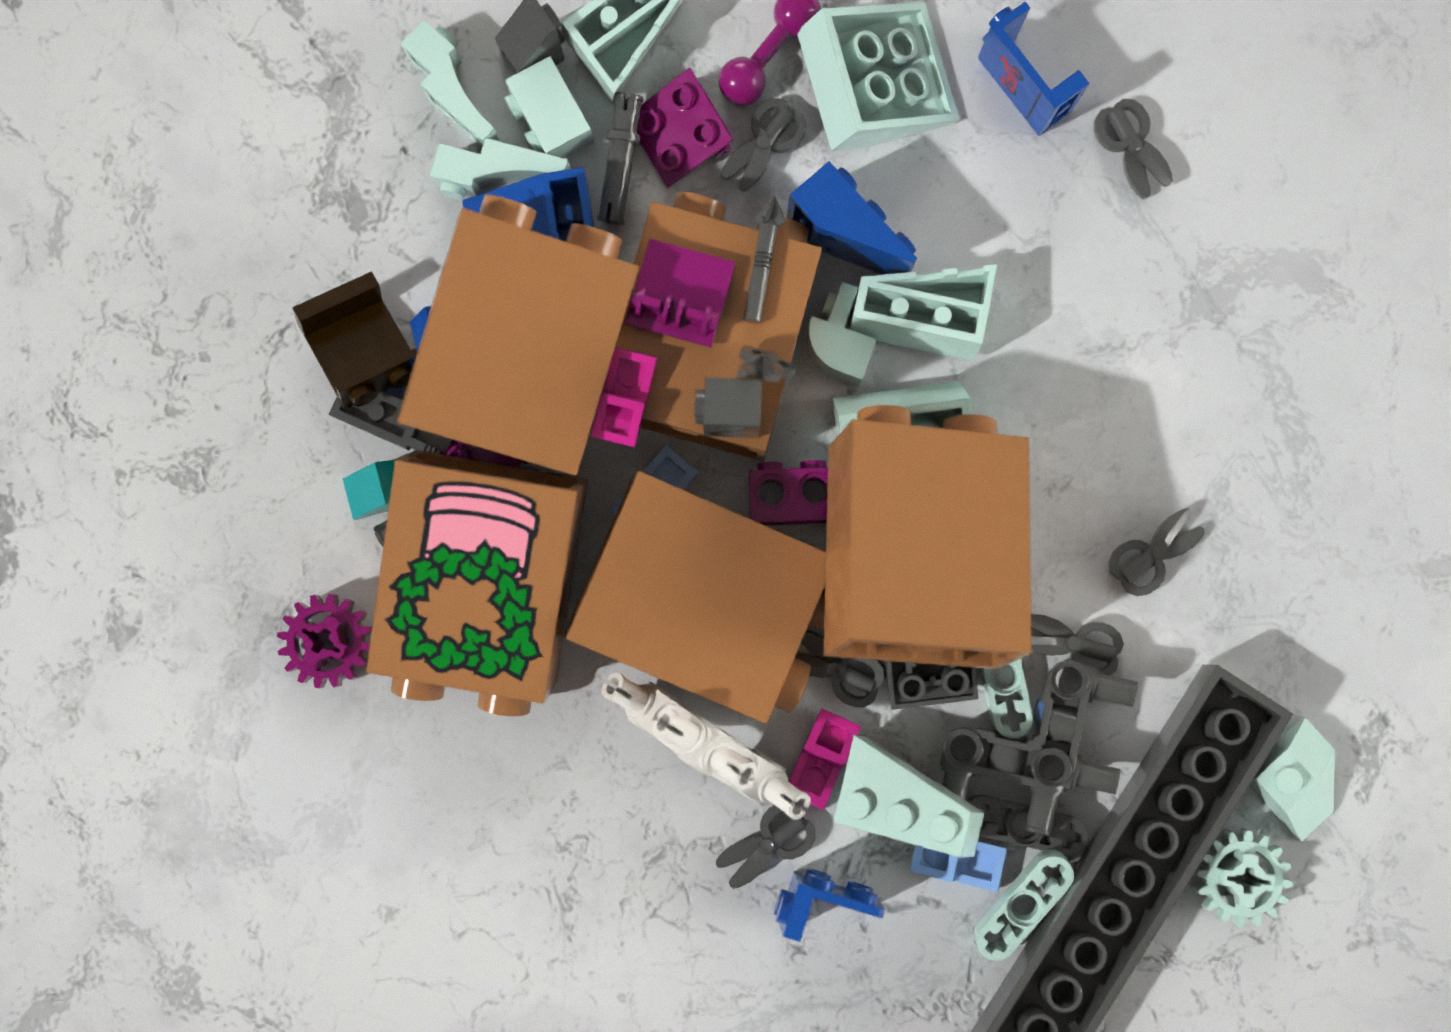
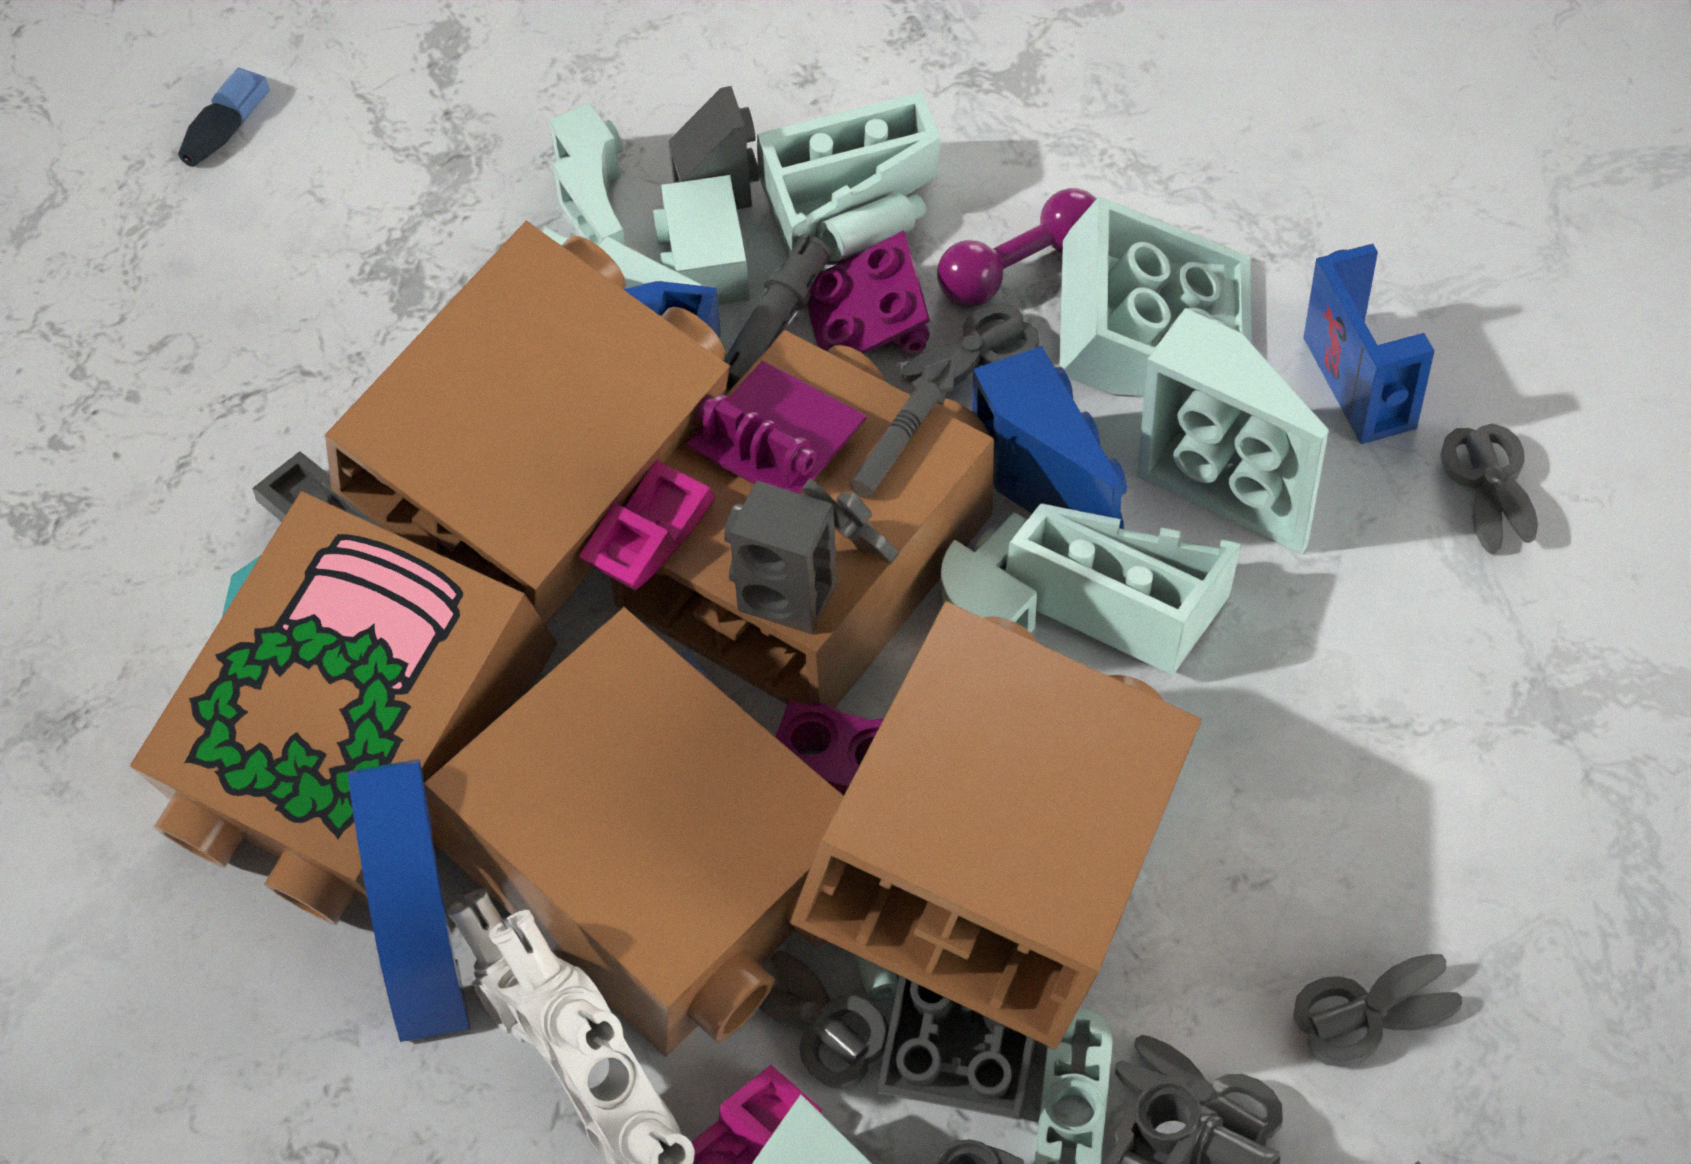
camera: 20 degrees right, 30 degrees down
magenta gear [277,594,372,688] -> none
dark brown panel [292,271,417,410] -> none
none -> piece [178,67,270,167]
none -> blue slope [348,759,470,1042]
none -> light aqua cylinder [817,192,926,262]
none -> light aqua slope [1137,308,1329,554]

